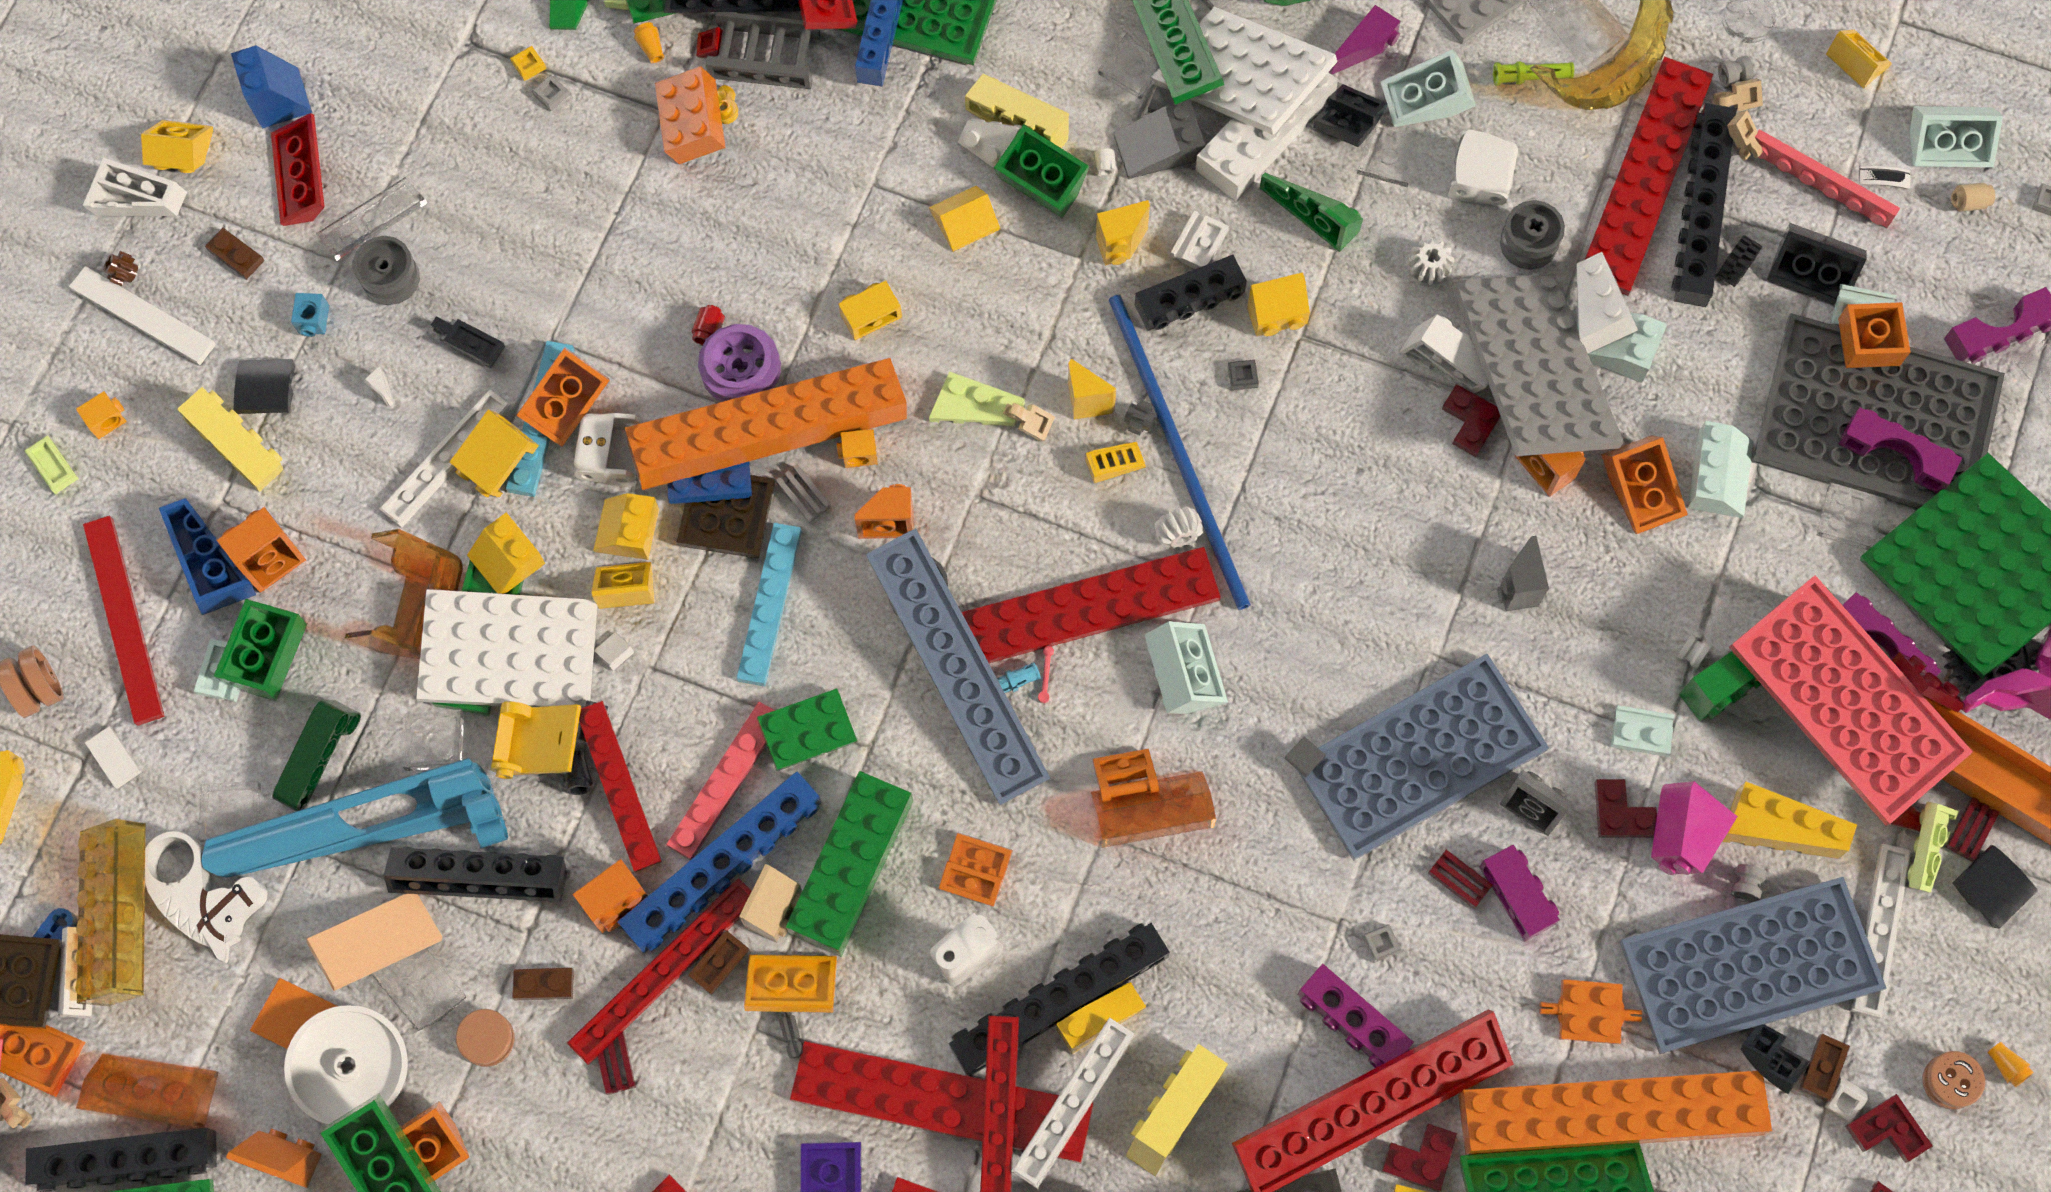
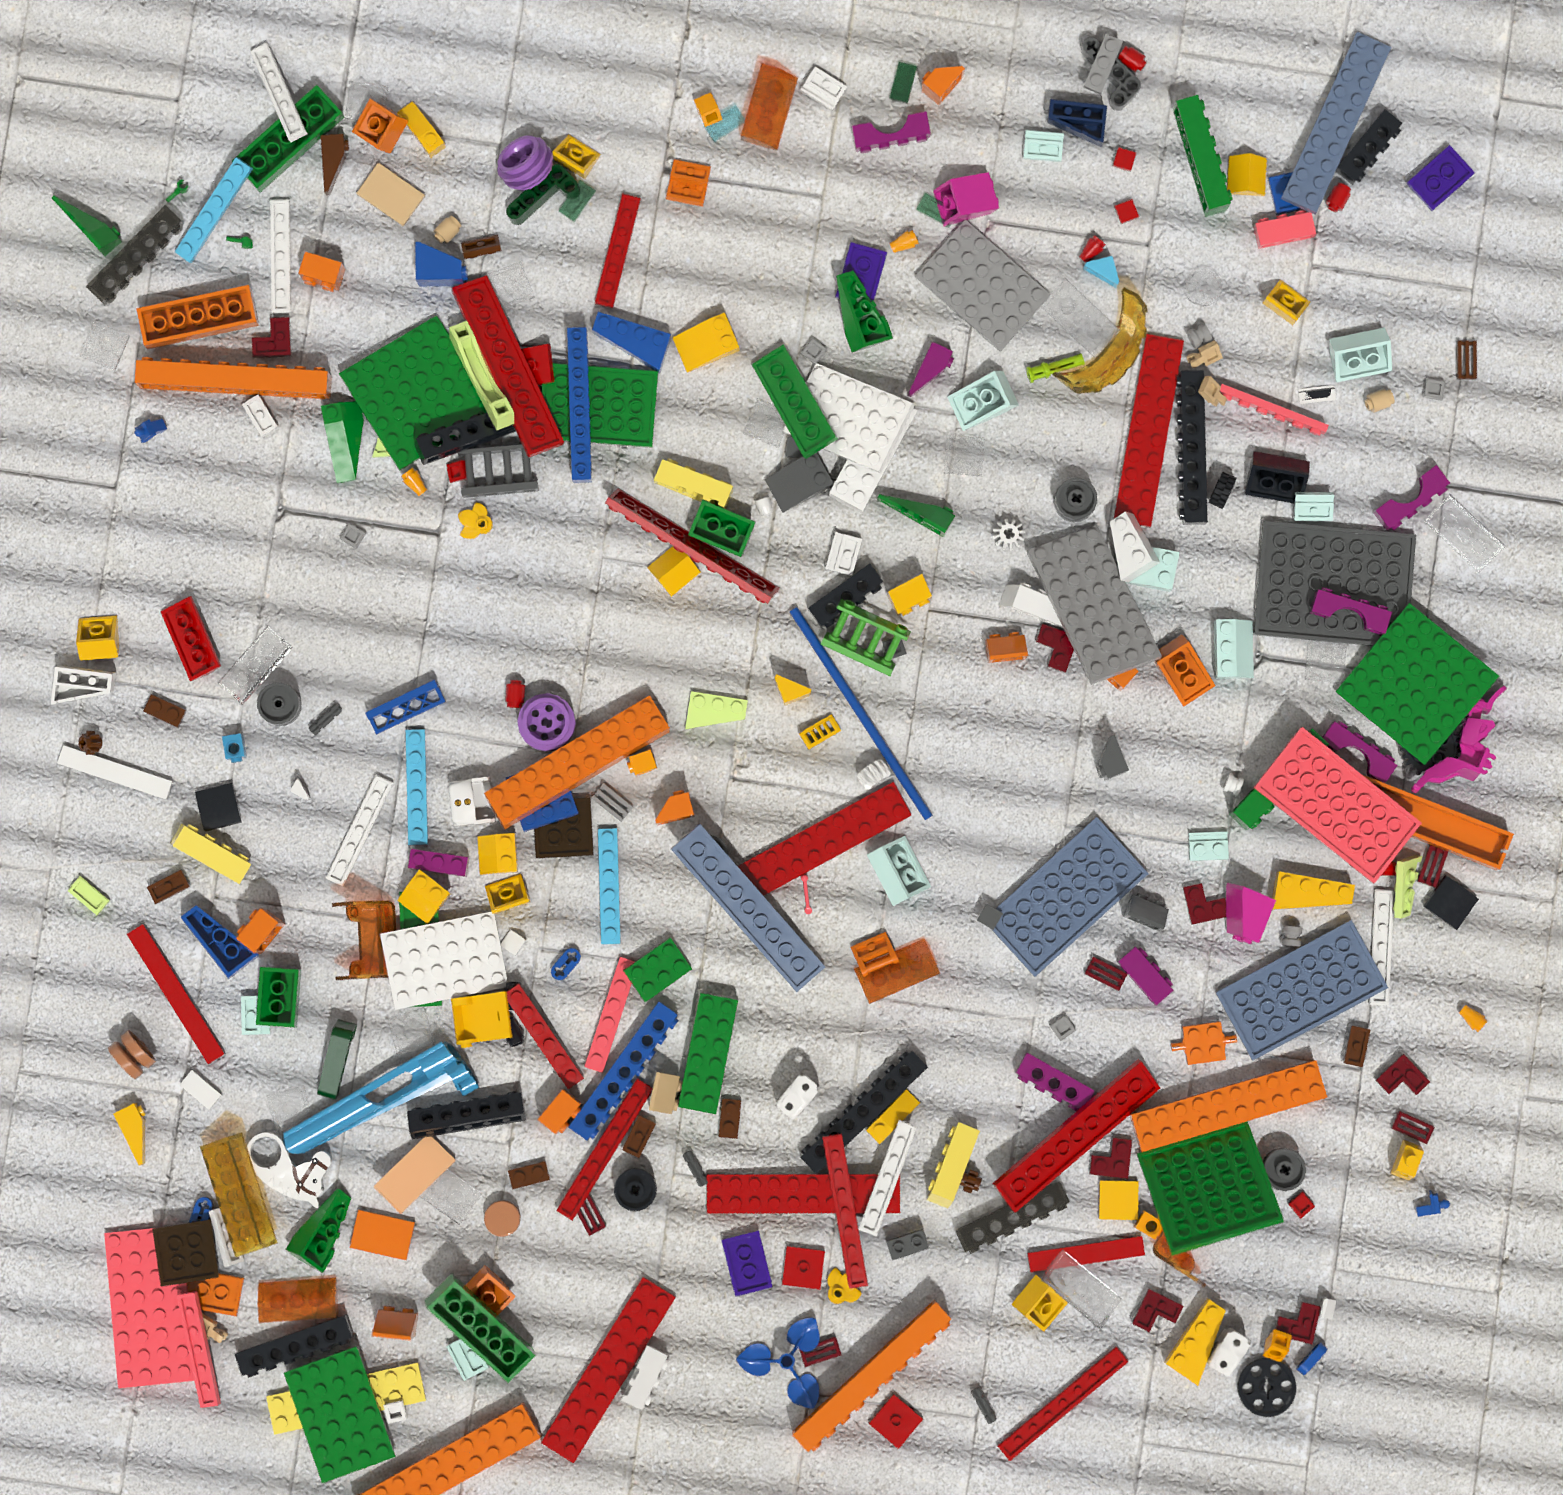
camera: 15 degrees left, 15 degrees up
light orange brick [76,391,127,439] -> none
blue slope [231,45,313,129] -> none
white dish [284,1005,408,1125] -> none
black hinge [431,316,505,368] -> none
yellow panel [450,409,539,498] -> none
yellow tile [510,46,547,82] -> none
orange slope [516,347,610,447] -> none
orange brick [655,66,726,164] -> none
light orange tile [744,954,837,1013] -> none
yellow brick [838,280,902,341] -> none
orange slope [939,833,1013,907] -> none
white wing [958,118,1022,168] -> none
medium azure pin [997,662,1041,693] -> none
tan plate [1003,403,1055,441] -> none
yellow slope [1096,200,1150,266] -> none
dark grey gear [1124,400,1157,436] -> none
black slope [1313,84,1387,147] -> none
white piece [1448,129,1518,205] -> none
black slope [1740,1025,1809,1094] -> none
white slope [1825,1077,1868,1123] -> none
orange brick [1838,302,1911,368] -> none
dark red plate [1892,652,1965,713] -> none
nougat head [1922,1051,1985,1110] -> none
none -> reddish brown plate [147,870,190,904]
none -> green wedge [285,1188,351,1273]
none -> dark grey axle [309,704,342,735]
none -> blue fence [365,680,446,735]
none -> magenta brick [408,849,470,877]
none -> blue beam [551,948,581,980]
none -> red plate [605,488,780,604]
none -> black wheel [614,1168,657,1211]
none -> reddish brown plate [718,1098,741,1139]
none -> bright green fence [821,599,911,676]
none -> reddish brown gear [960,1169,982,1194]
none -> orange slope [985,632,1028,663]

